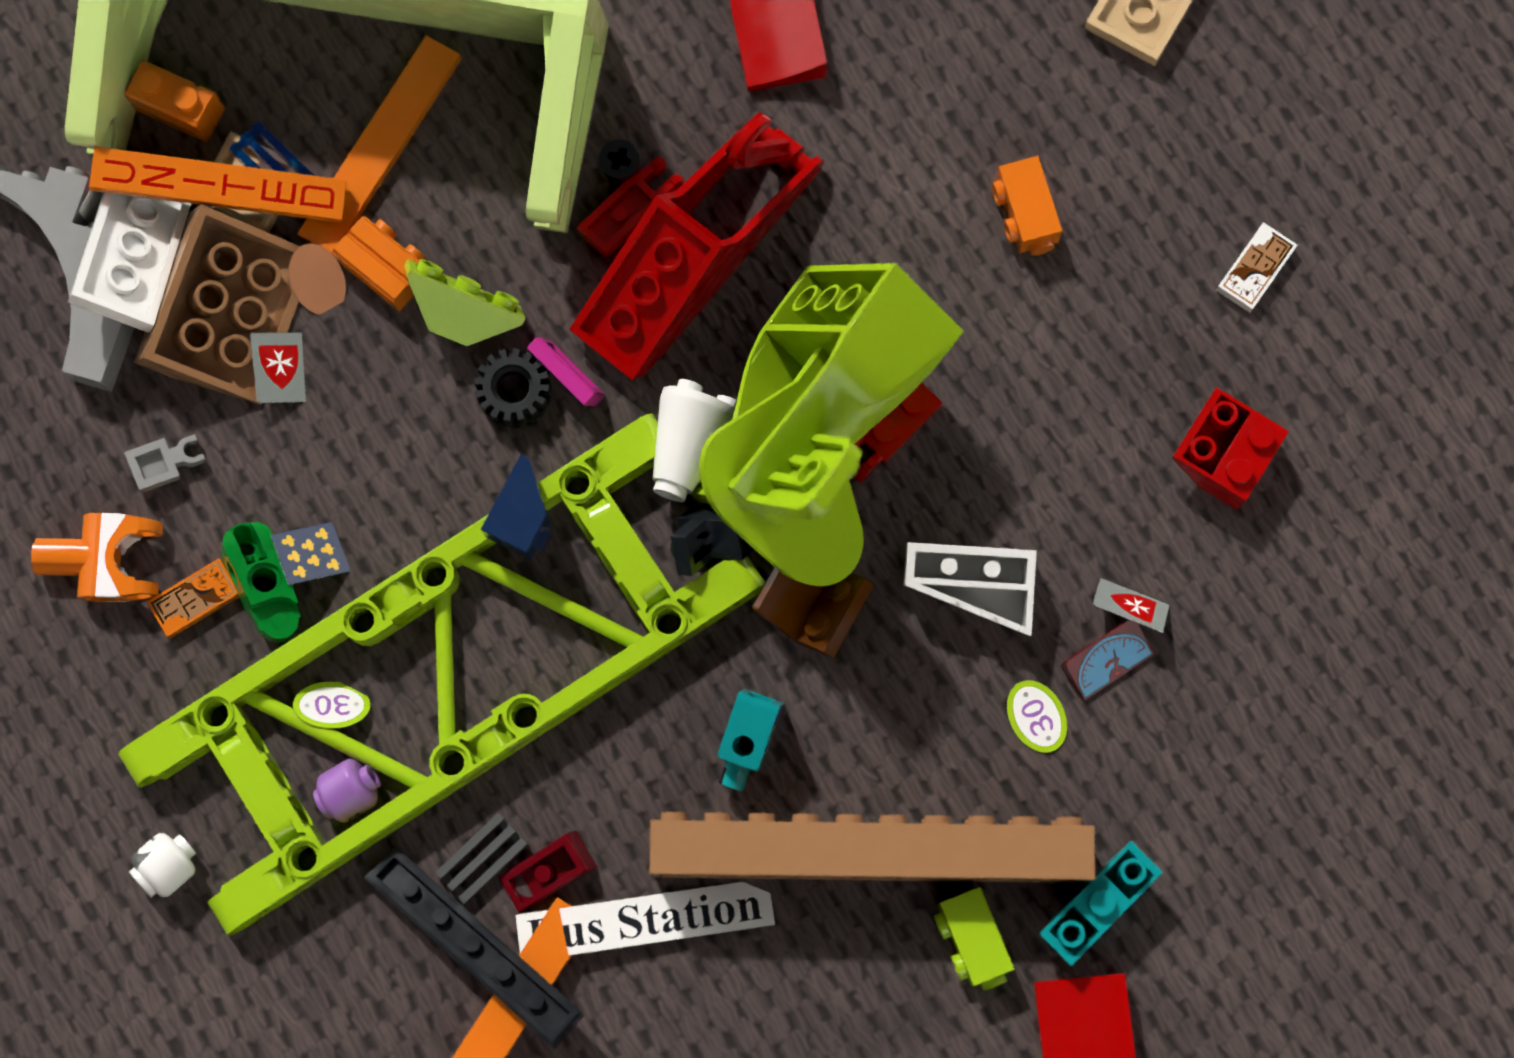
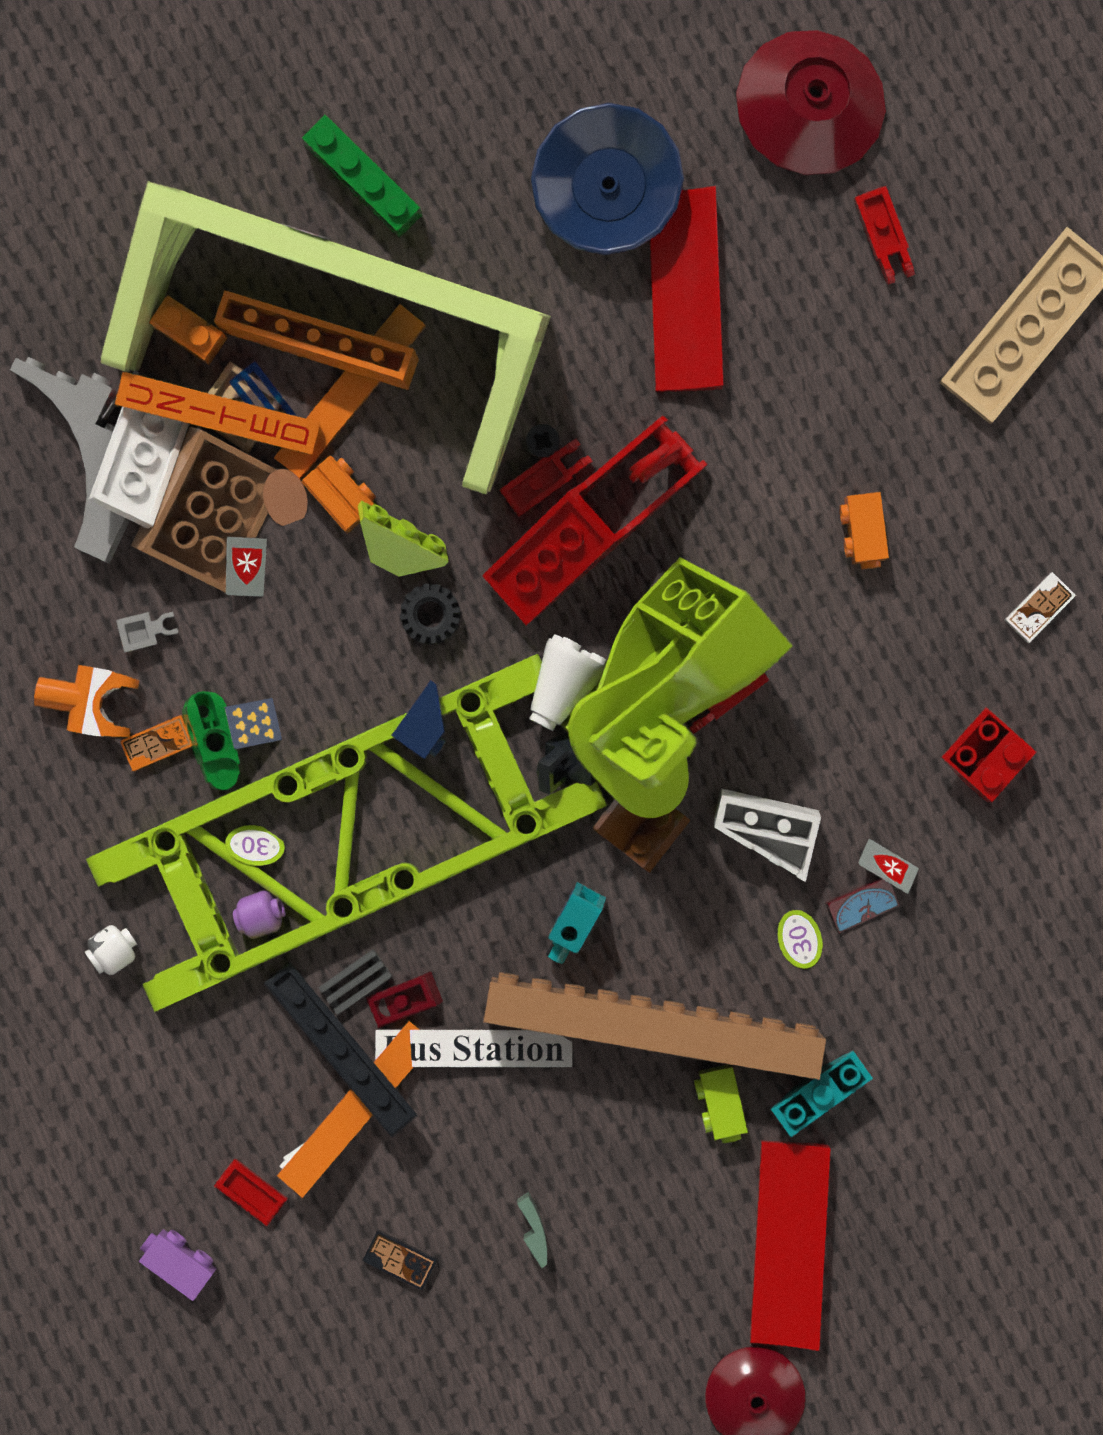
camera: 10 degrees right, 10 degrees up
dark pink tile [527,337,605,407] -> none
none -> orange brick [214,290,419,390]

